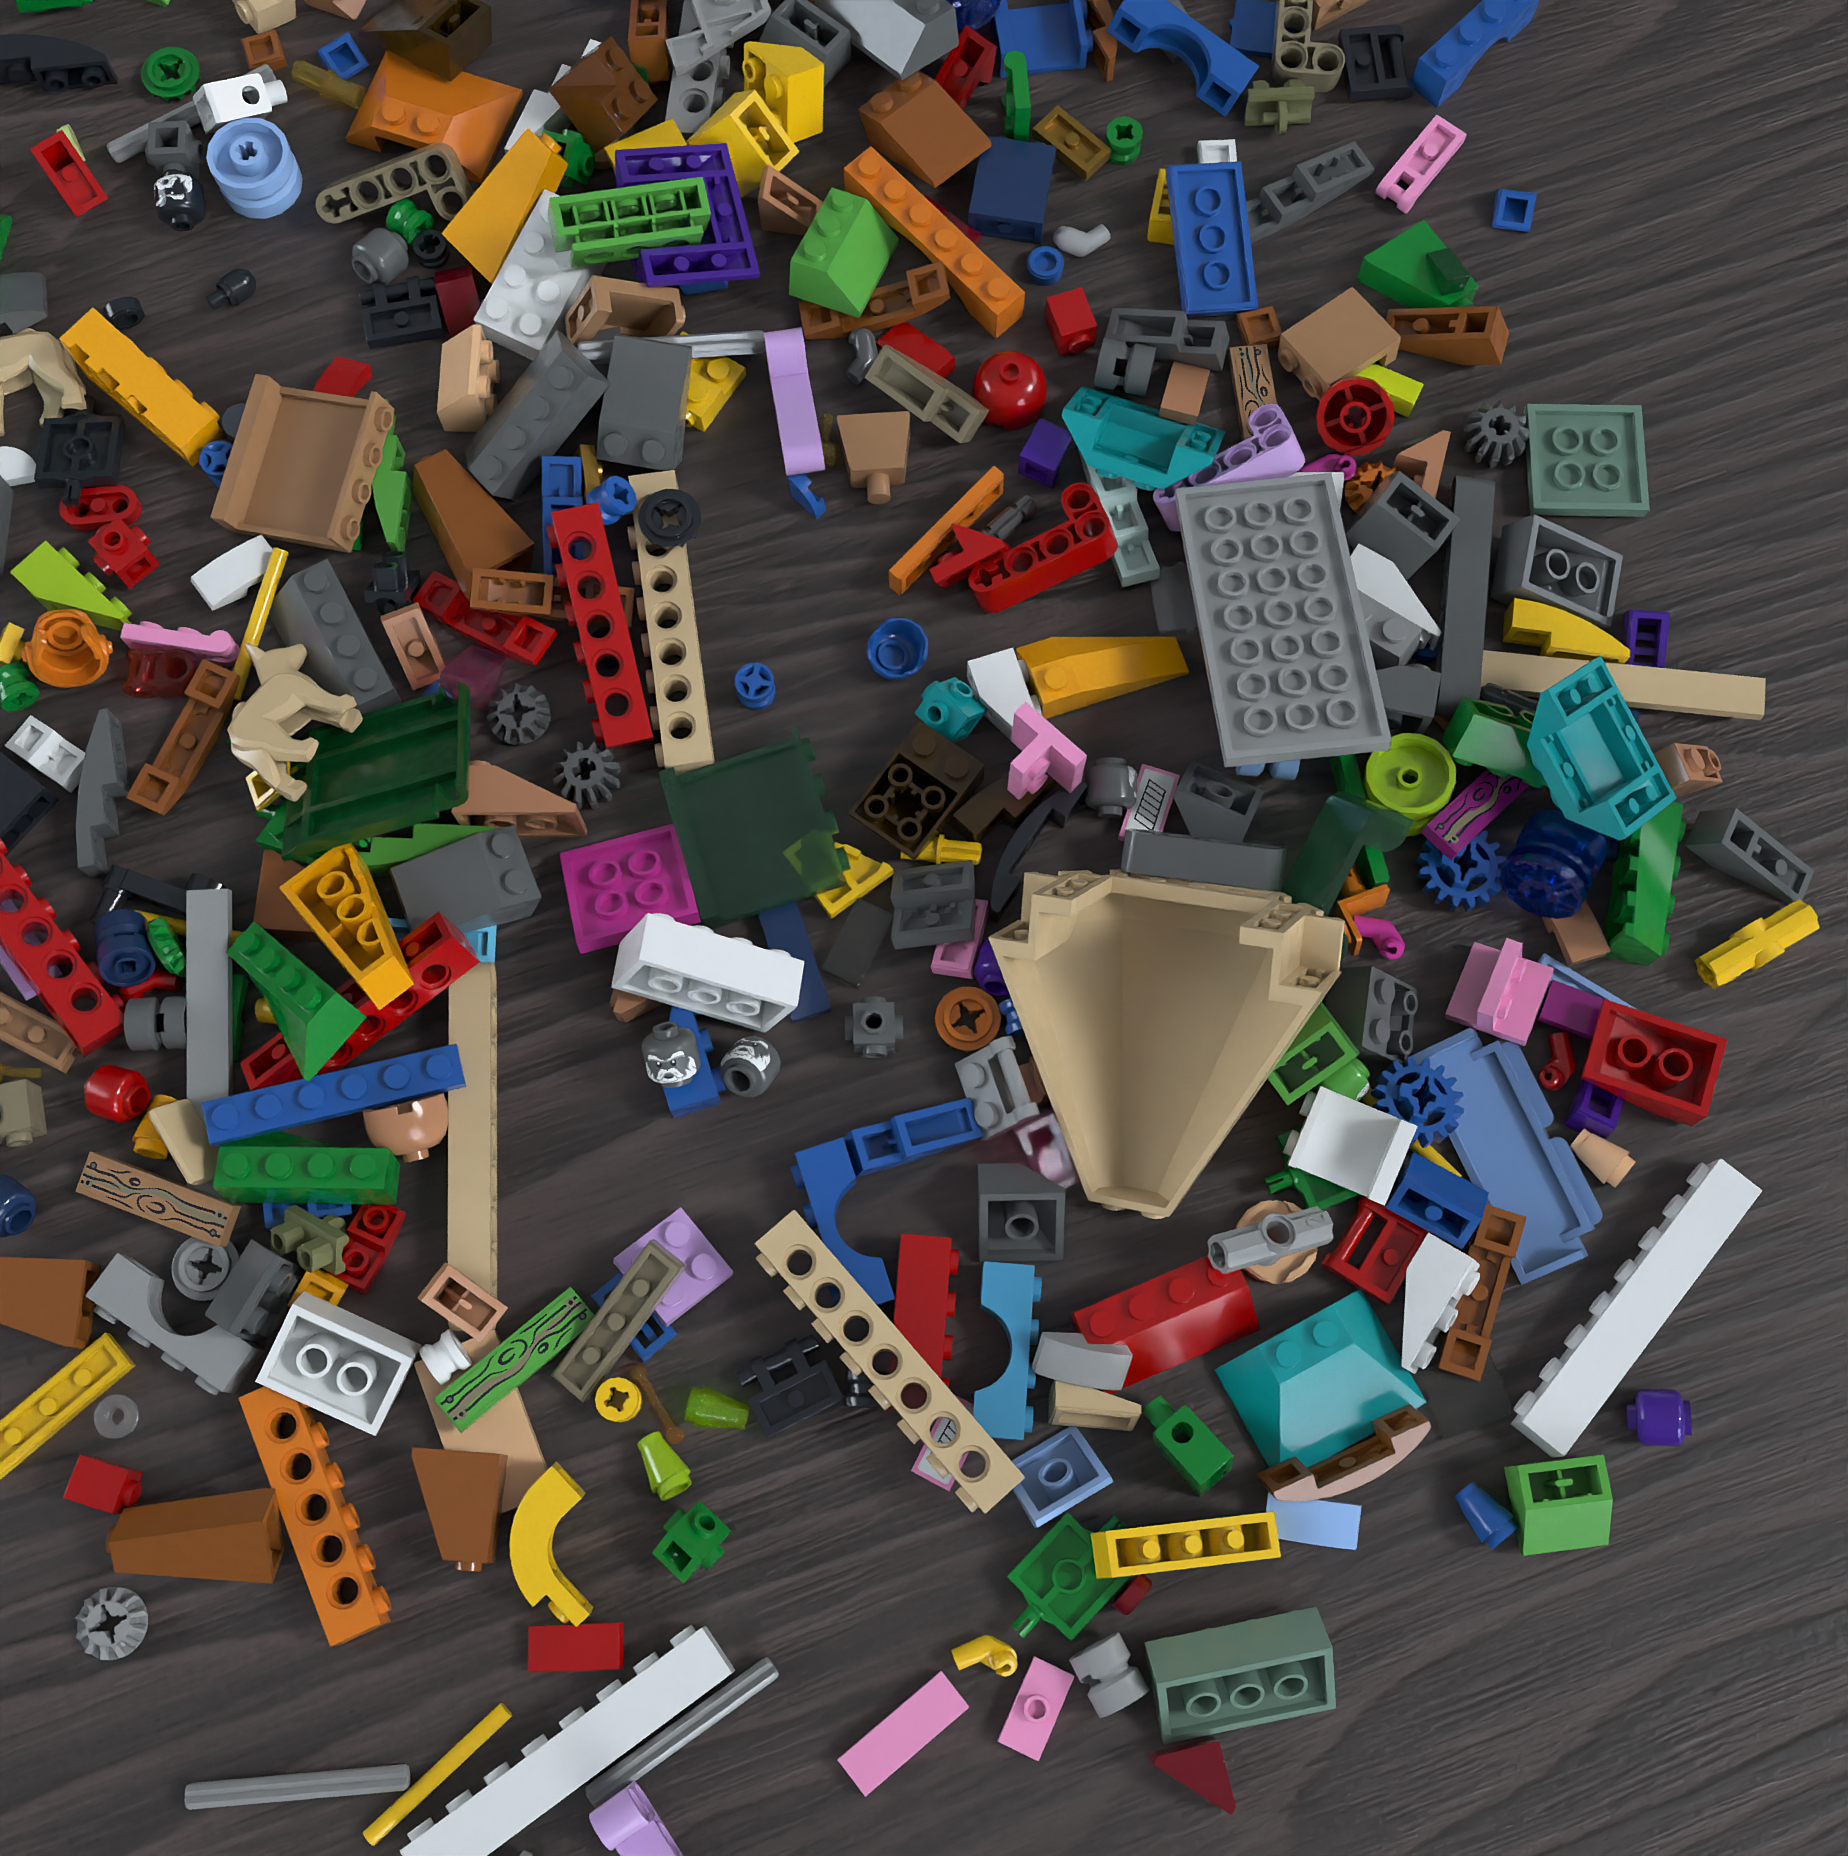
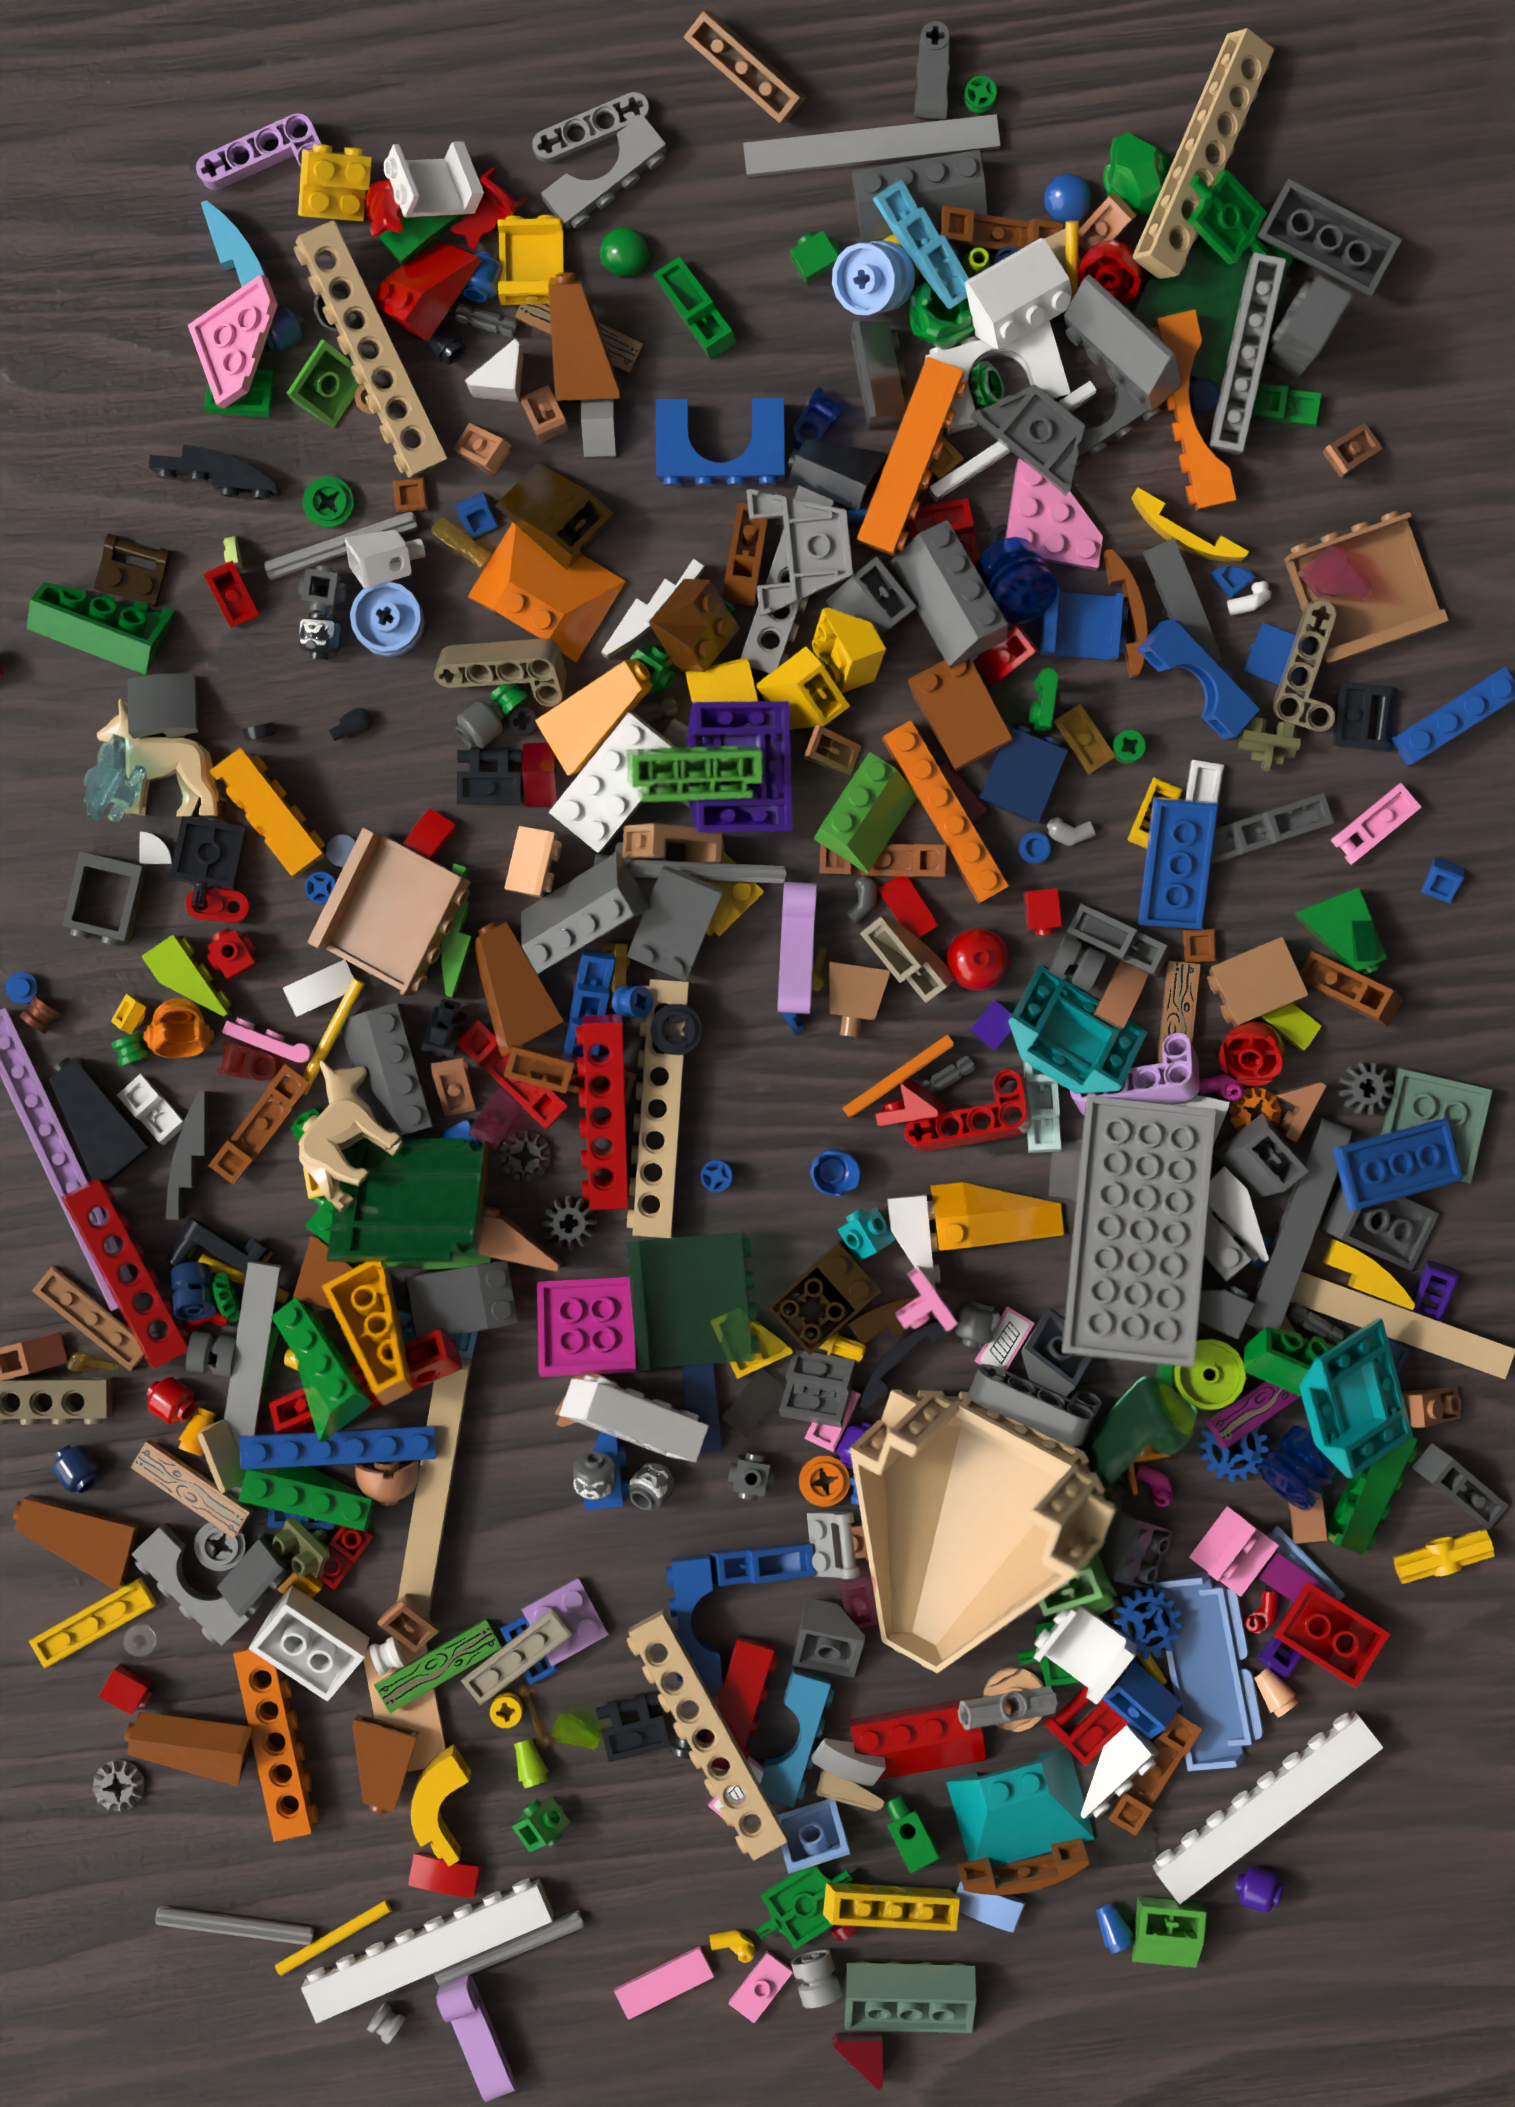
camera: 15 degrees right, 15 degrees up
none -> blue tile [1333,1117,1463,1211]

